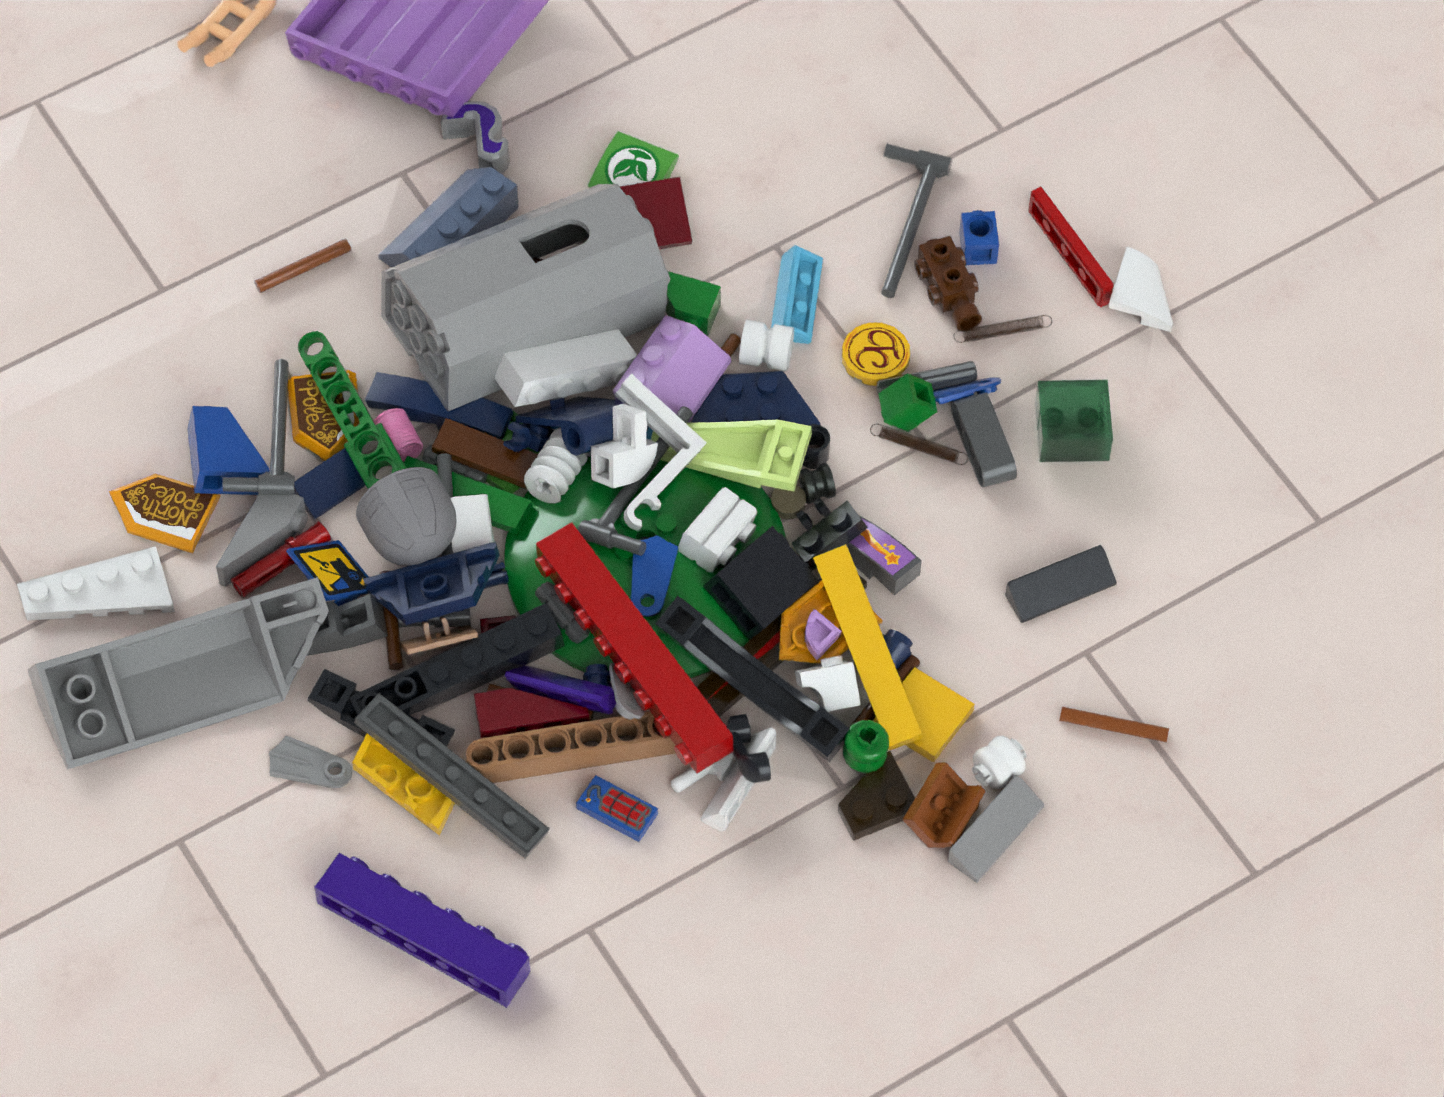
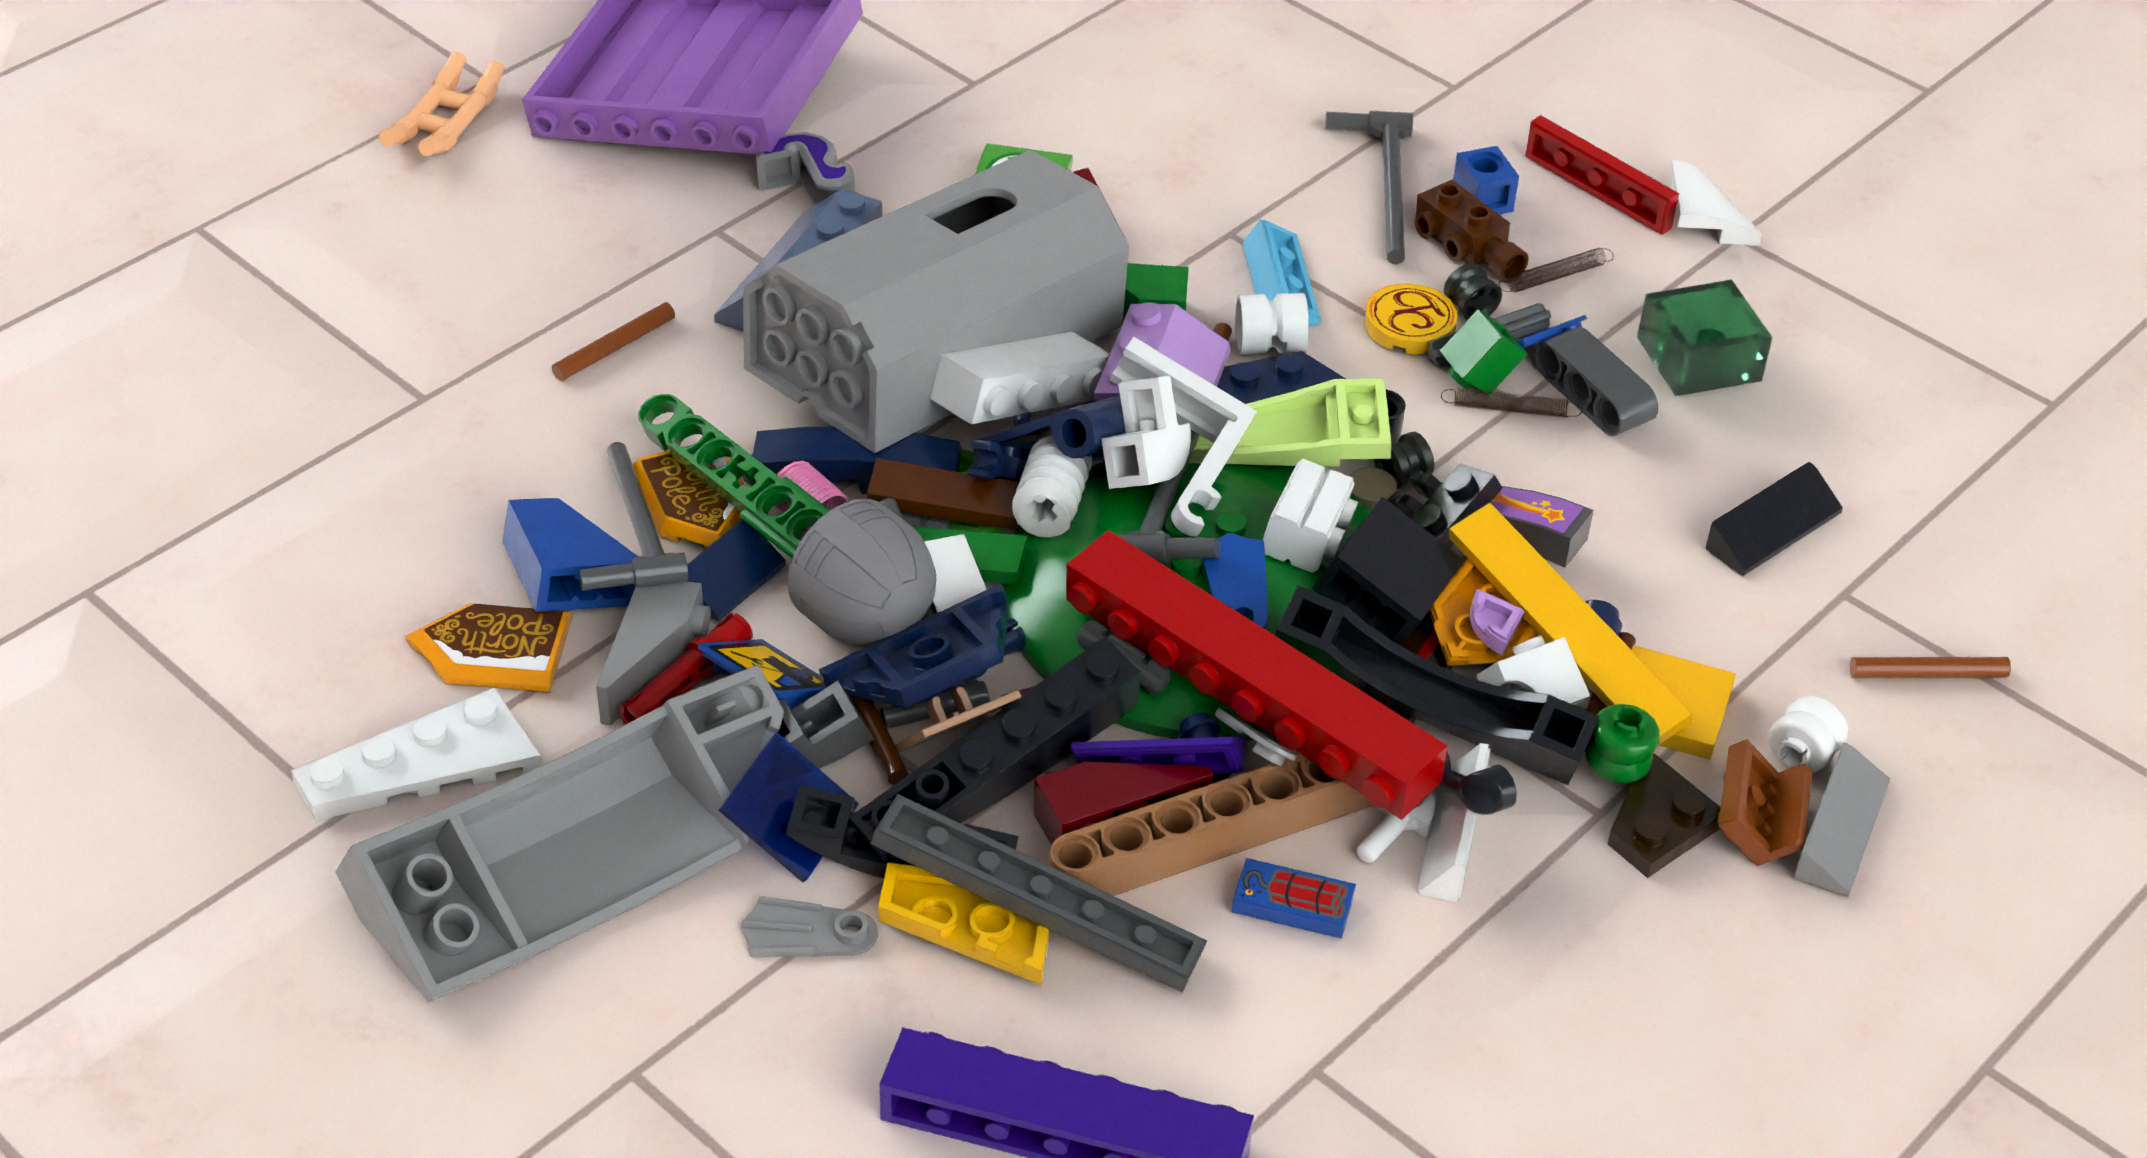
camera: 15 degrees left, 15 degrees down
none -> clear blue piece [718,732,859,883]
none -> pearl dark grey wheel [1443,263,1502,320]

